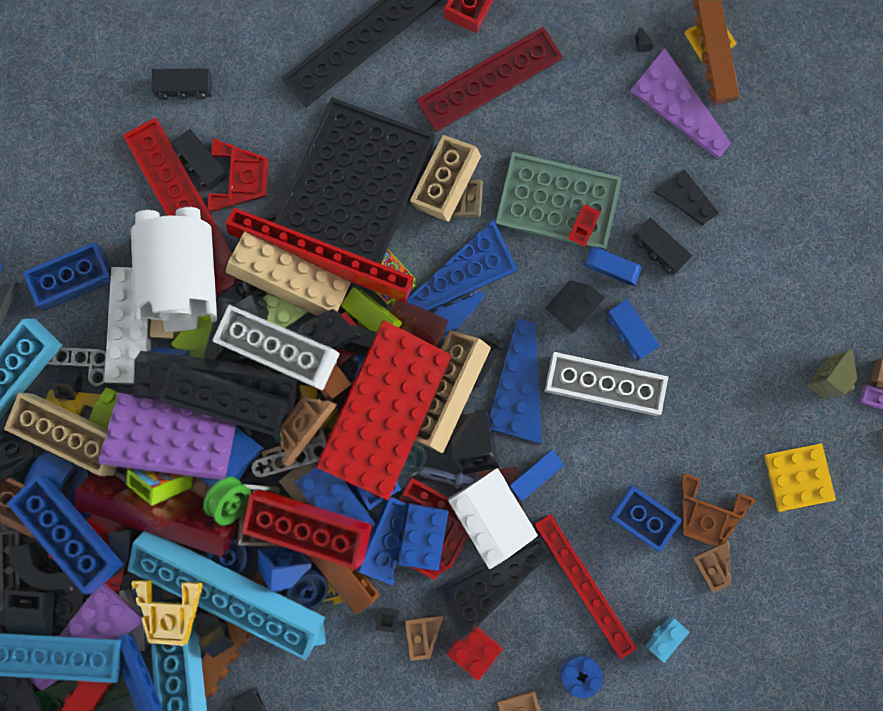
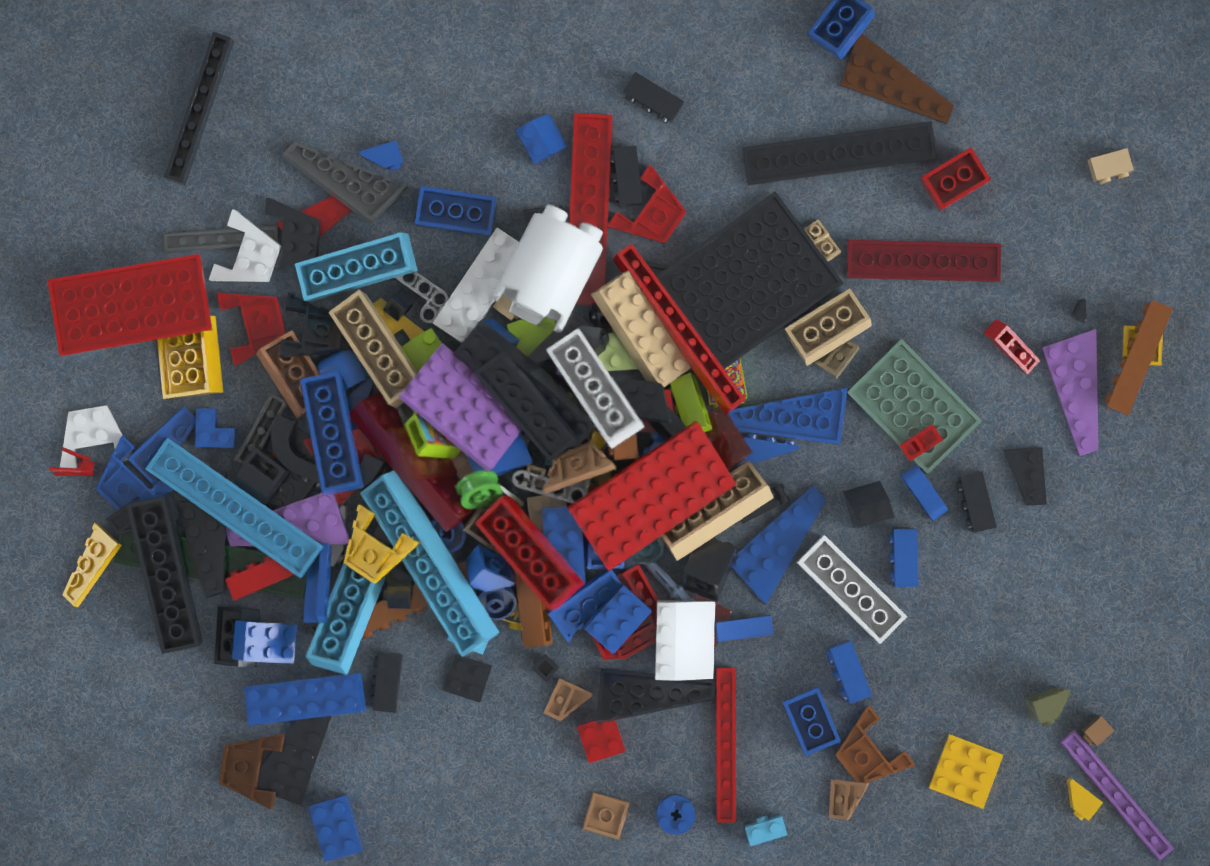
camera: 30 degrees right, 5 degrees up
none -> black plate [444,654,492,703]
none -> blue slope [515,114,568,165]
none -> tan slope [804,219,841,262]
none -> blue brick [825,640,872,704]
none -> red slope [983,319,1040,375]

